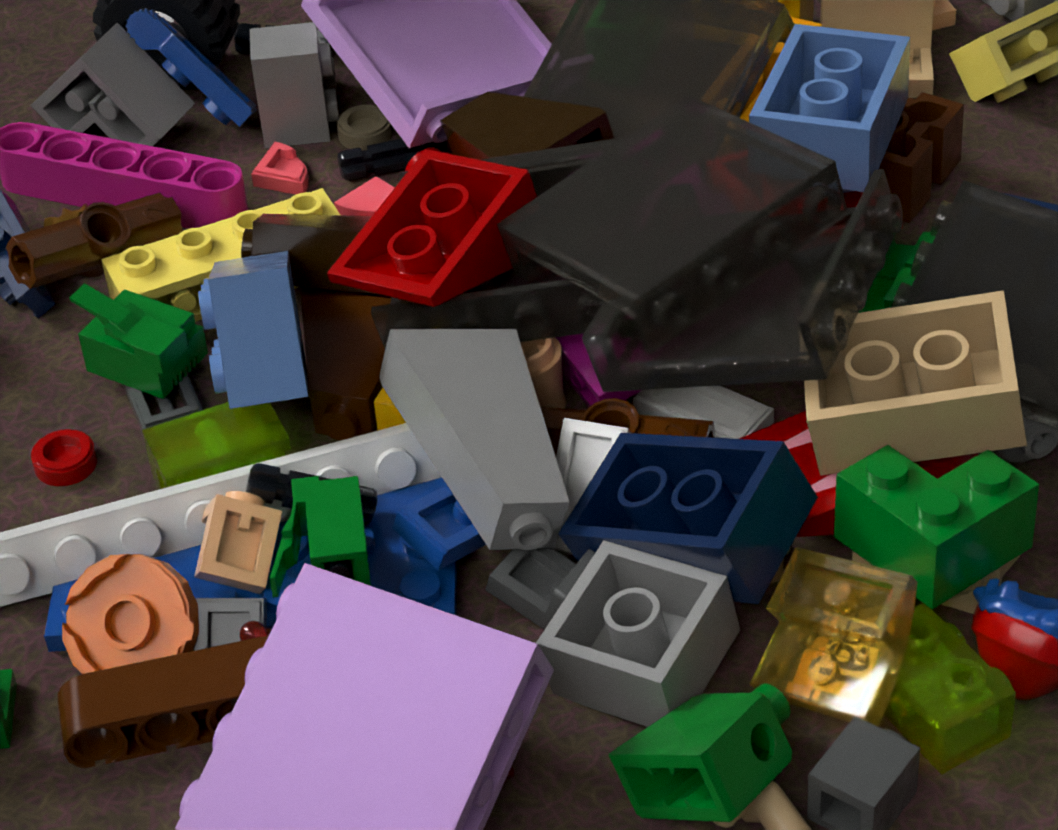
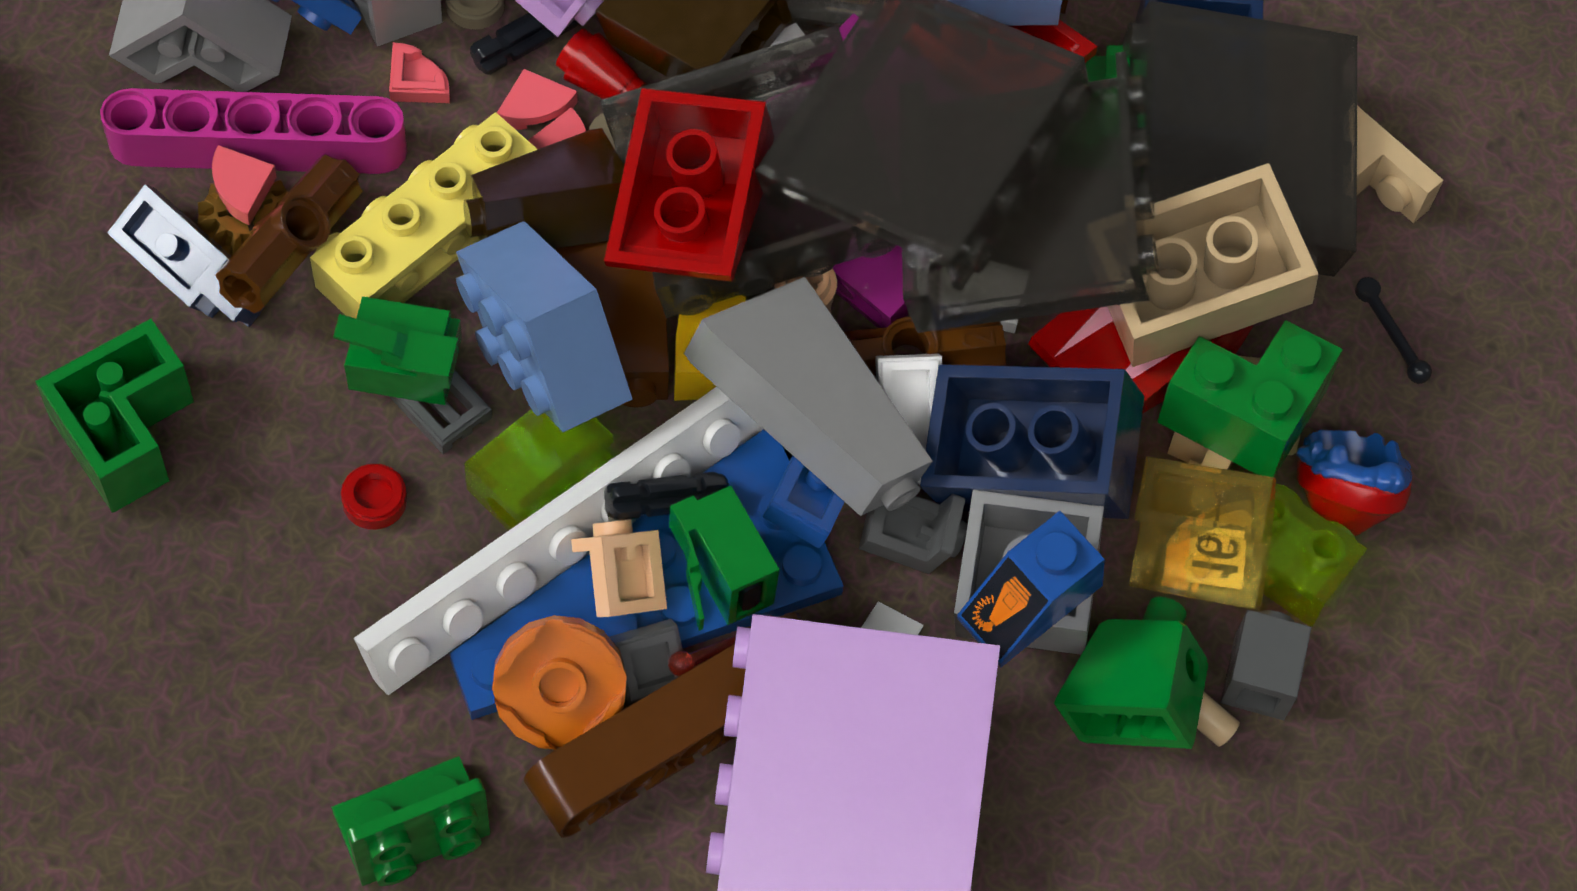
camera: 30 degrees left, 20 degrees up
none -> coral tile [212,145,277,225]
none -> blue slope [957,511,1105,668]

